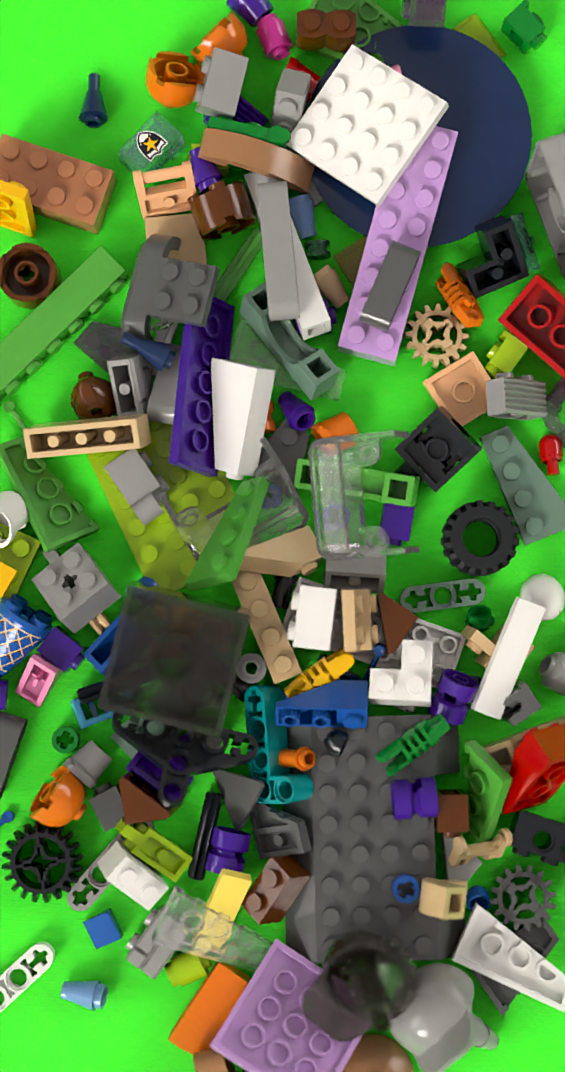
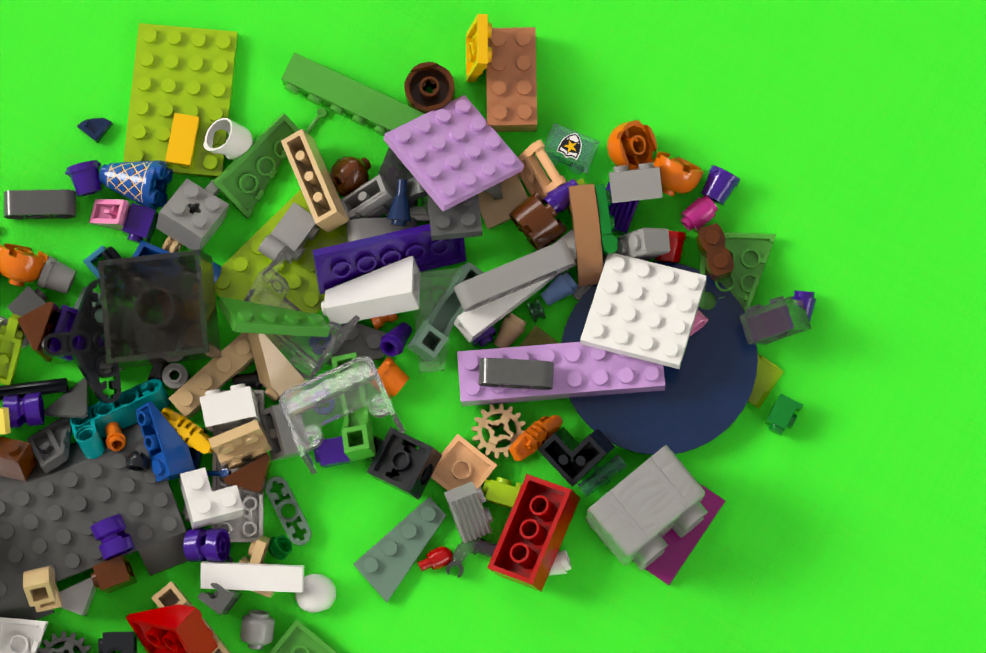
camera: 70 degrees right, 5 degrees down
green bush [52,726,80,753] -> none
cone [79,73,108,128] -> none
bright green axle [214,228,263,302] -> none
green hinge [375,714,451,777] -> none
blue bush [391,873,420,904] -> none
black tyre [441,500,519,577] -> none
tan piece [449,828,513,867] -> none
bright green wing [464,739,513,843] -> none
blue hinge [466,885,491,911] -> none
none -> lavender plate [383,95,524,211]

